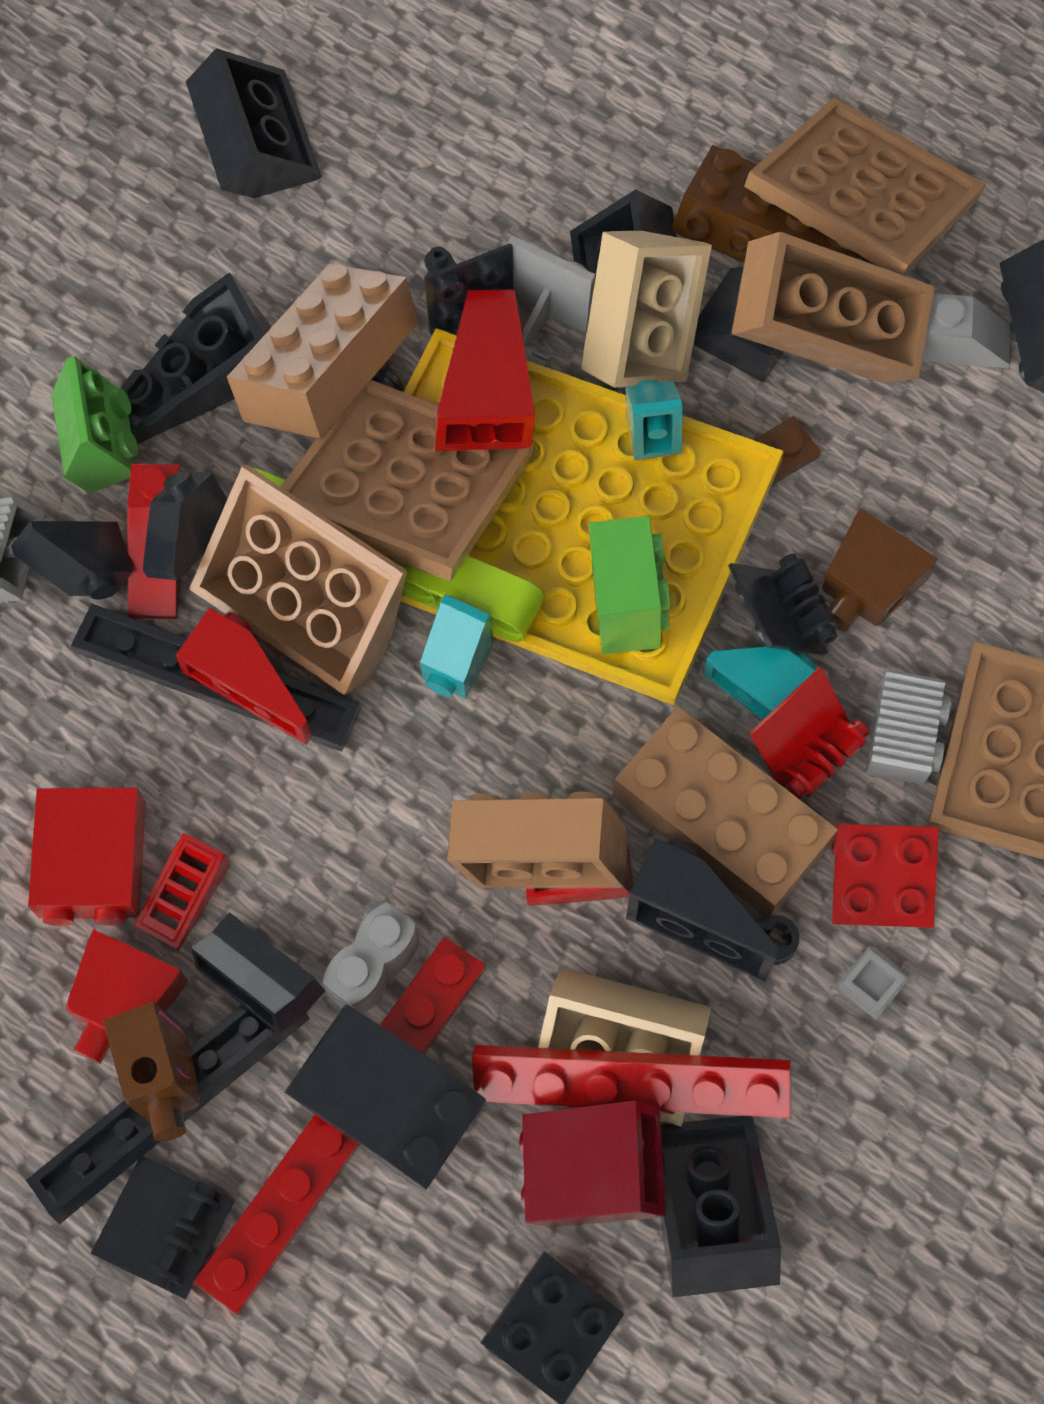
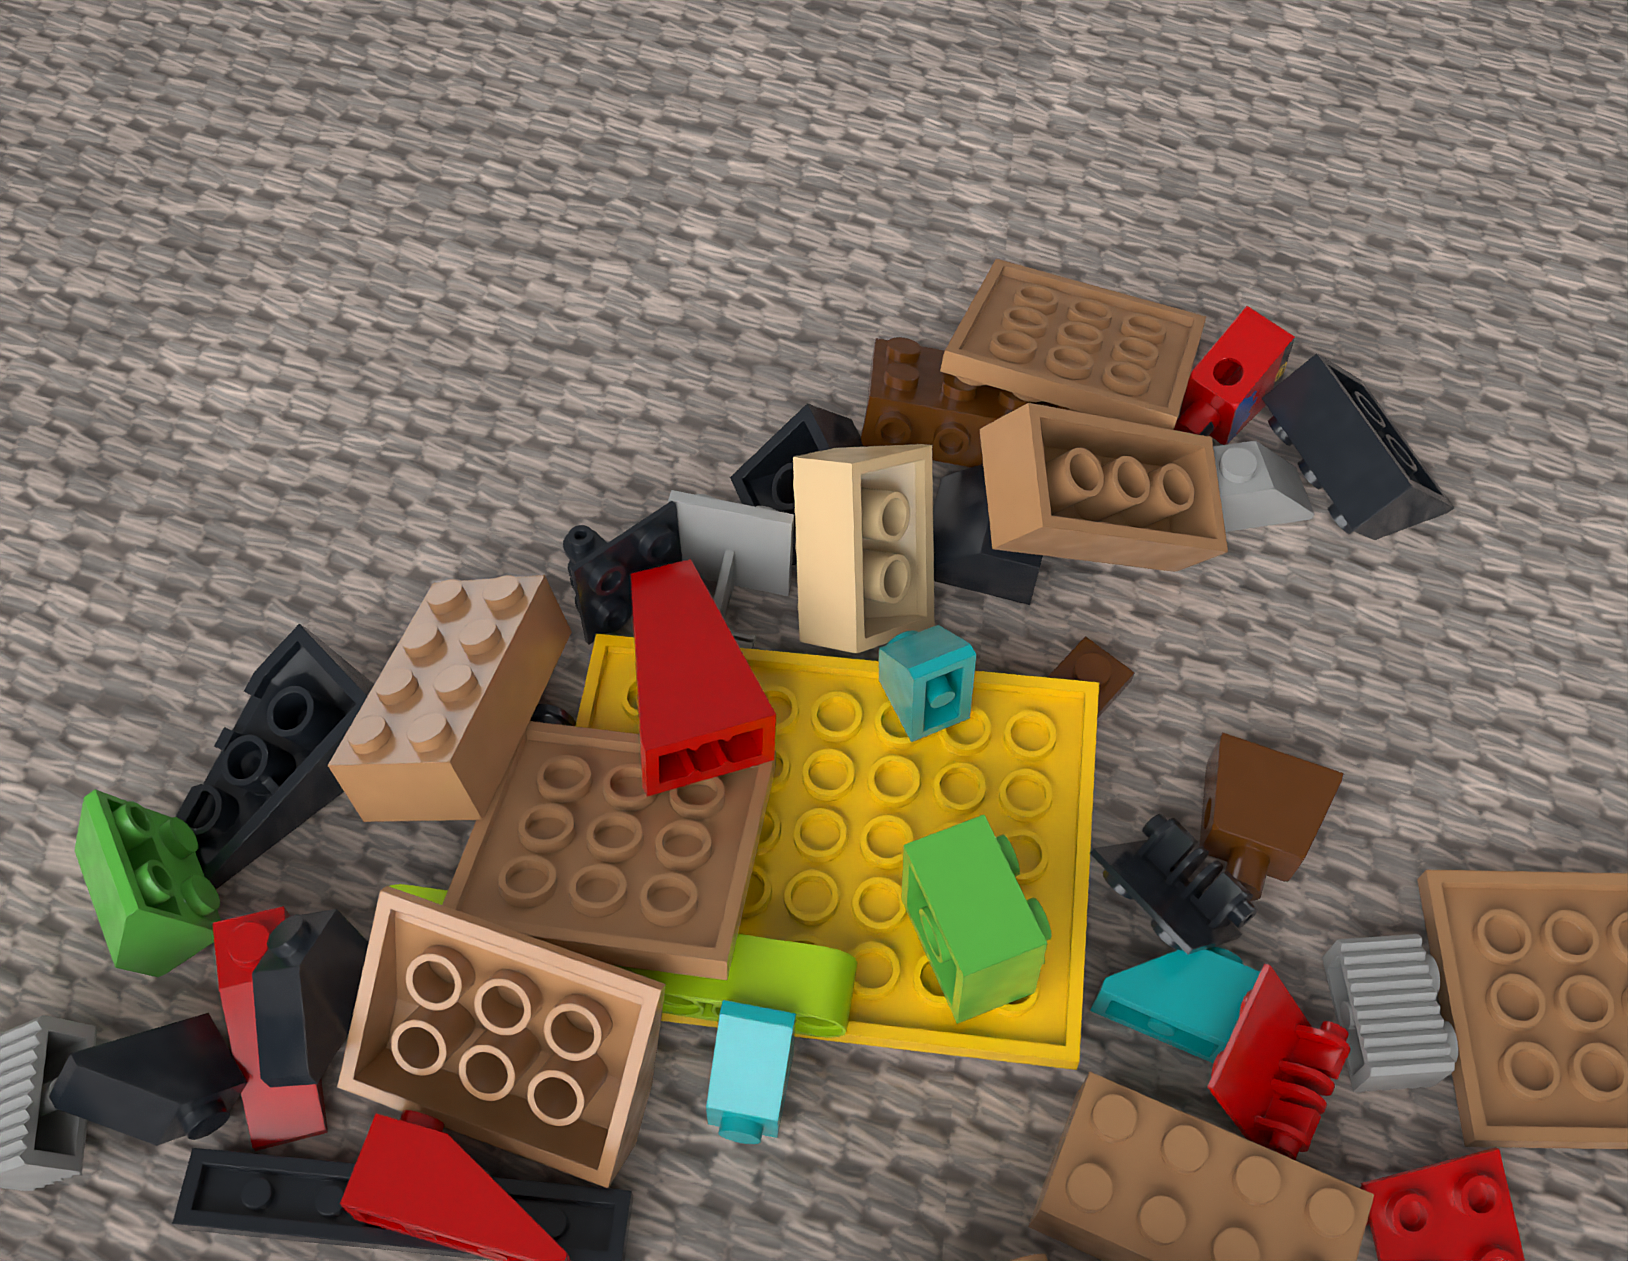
camera: 20 degrees left, 10 degrees down
black slope [185,48,322,198] -> none
none -> red torso [1174,306,1295,445]

